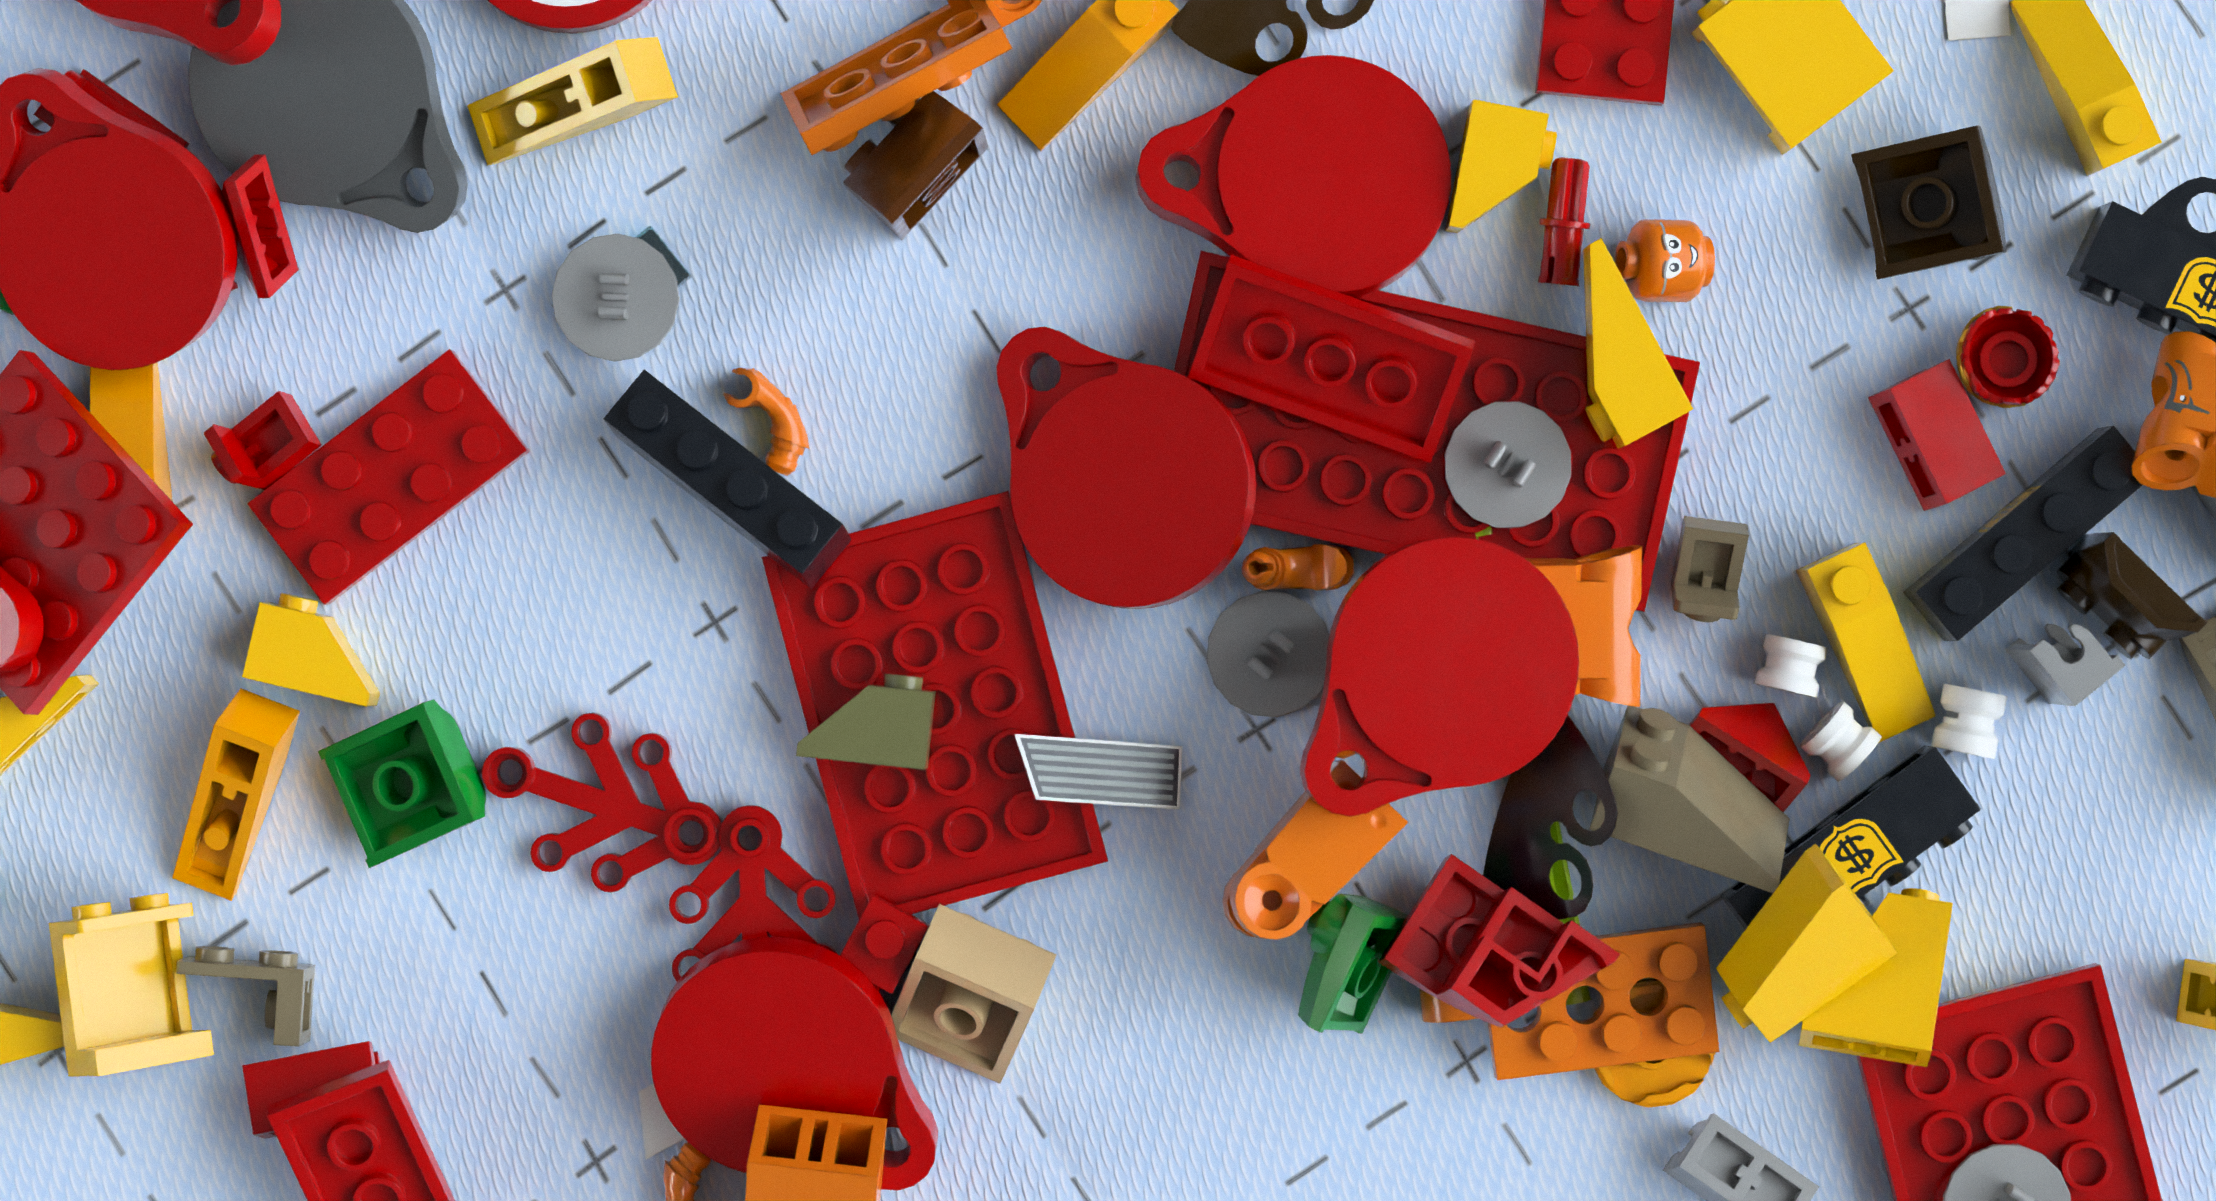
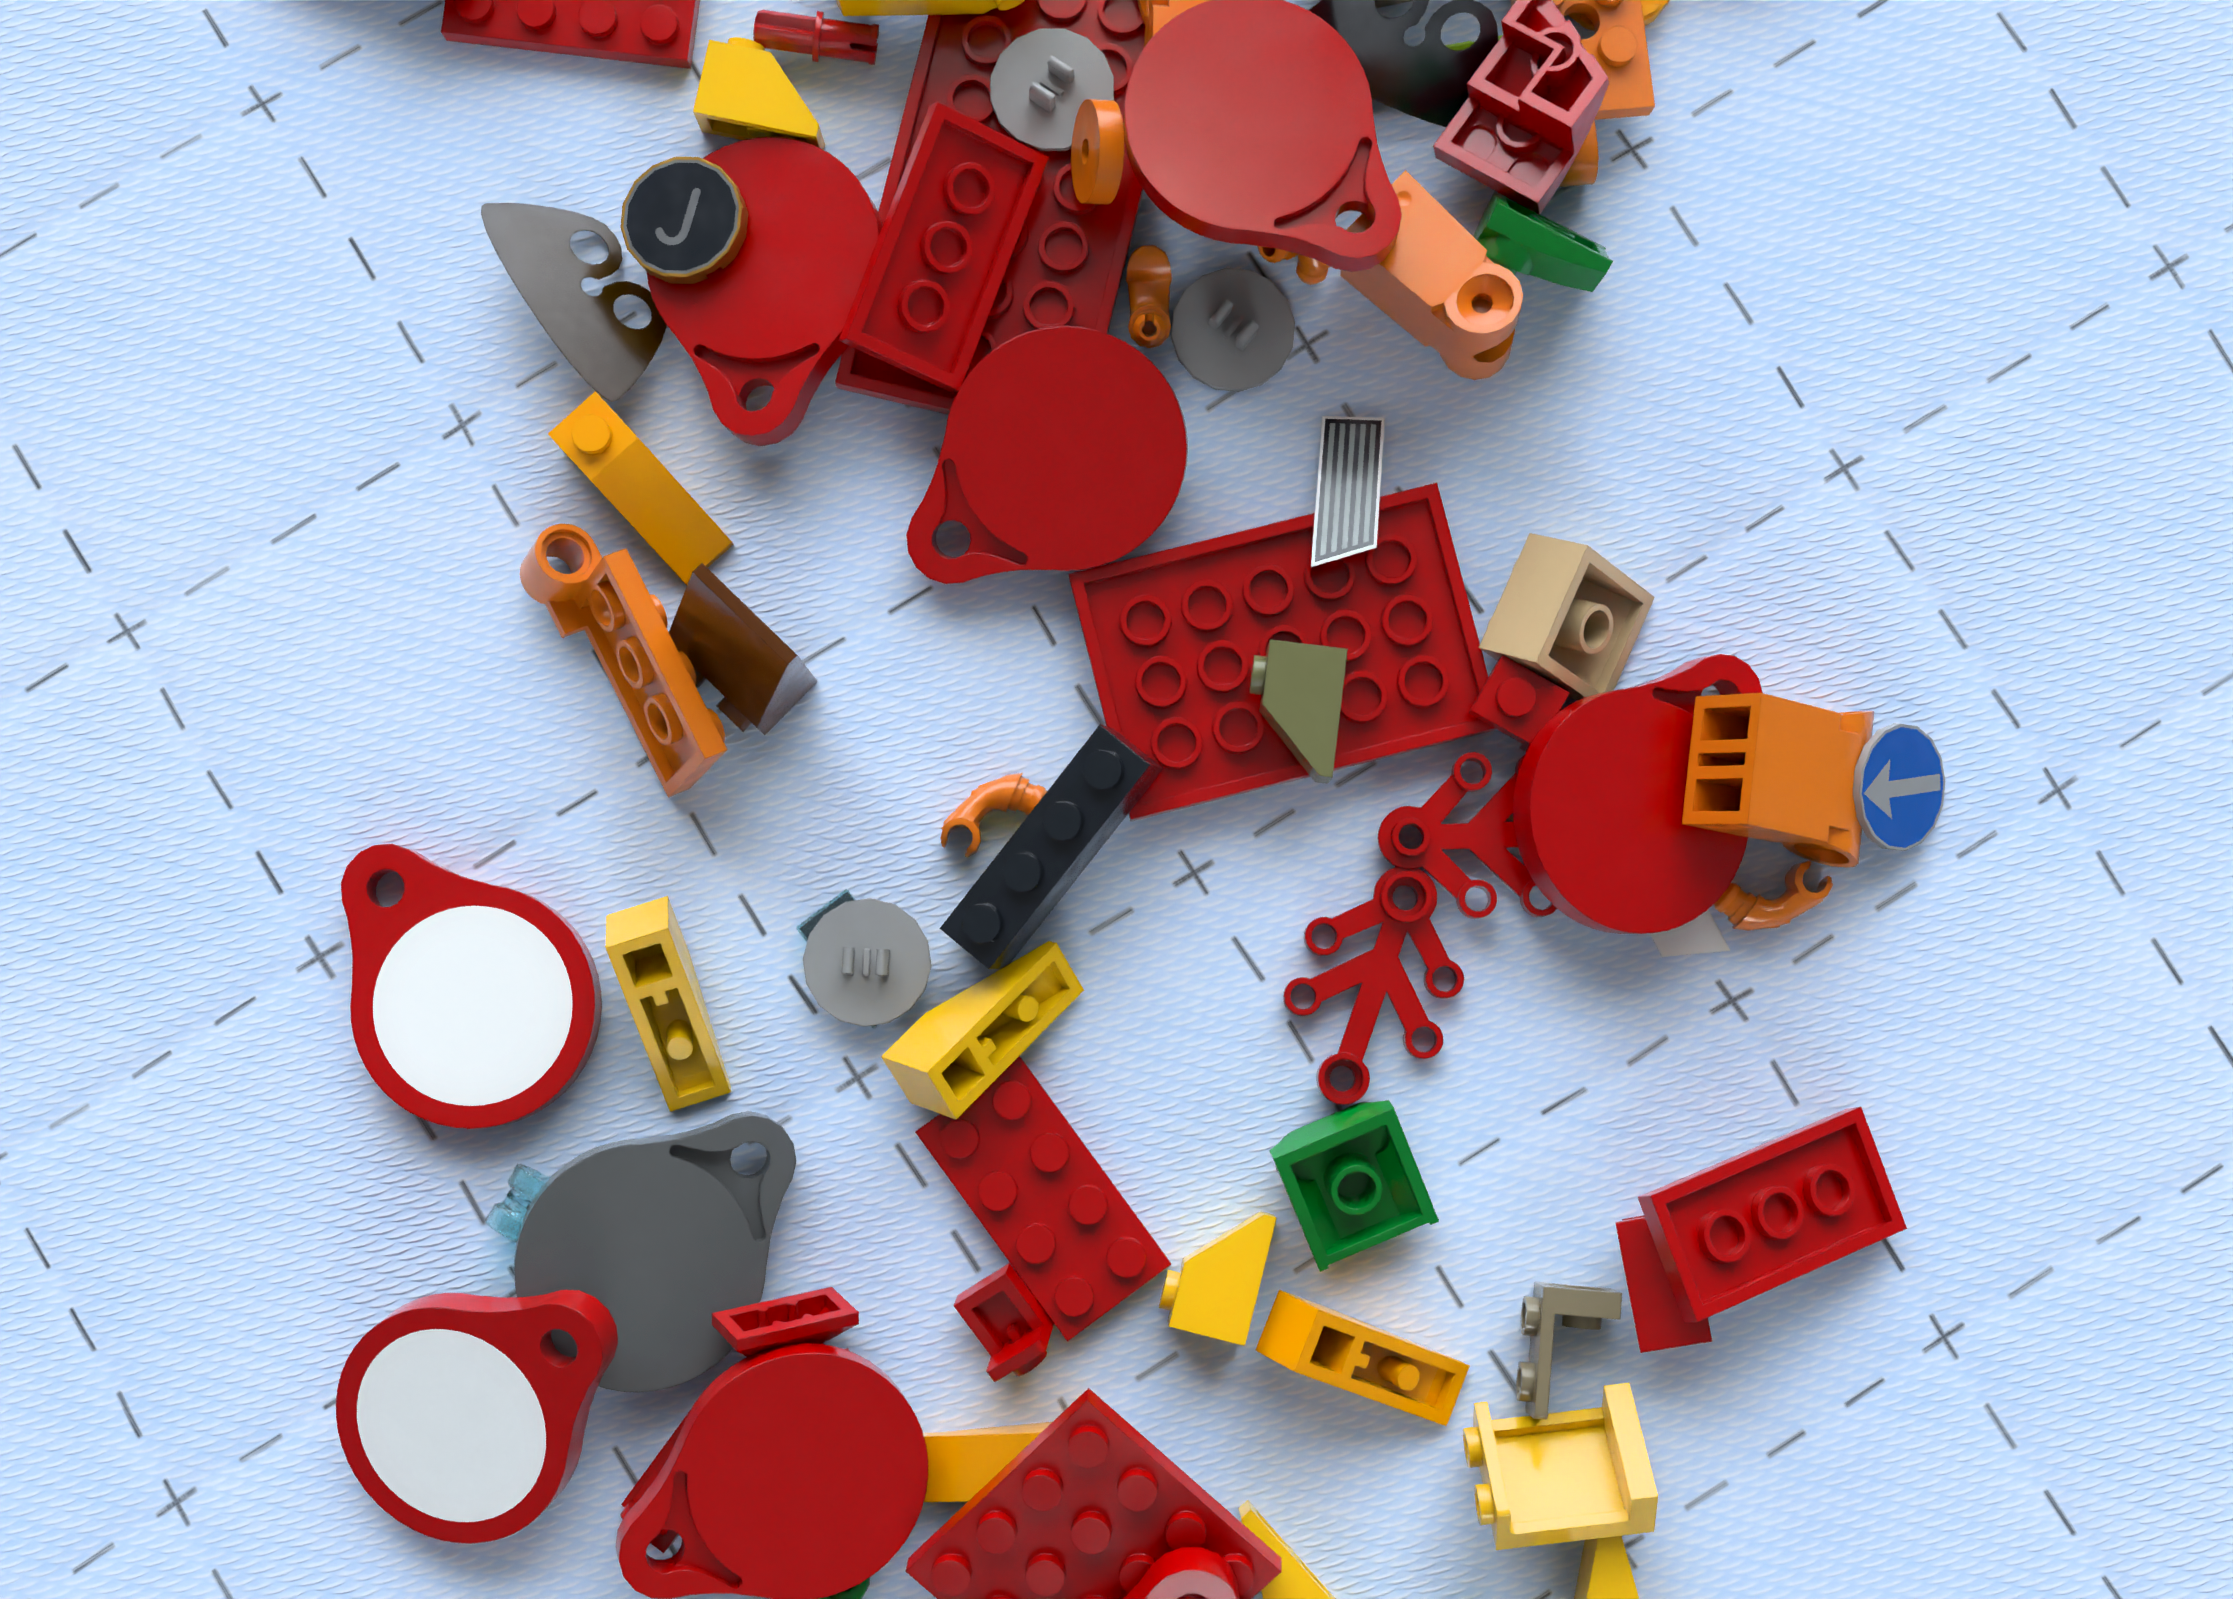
camera: 90 degrees left, 5 degrees down
none -> black tile [620,157,748,284]
none -> yellow slope [881,941,1084,1120]
none -> orange piece [1071,99,1124,205]

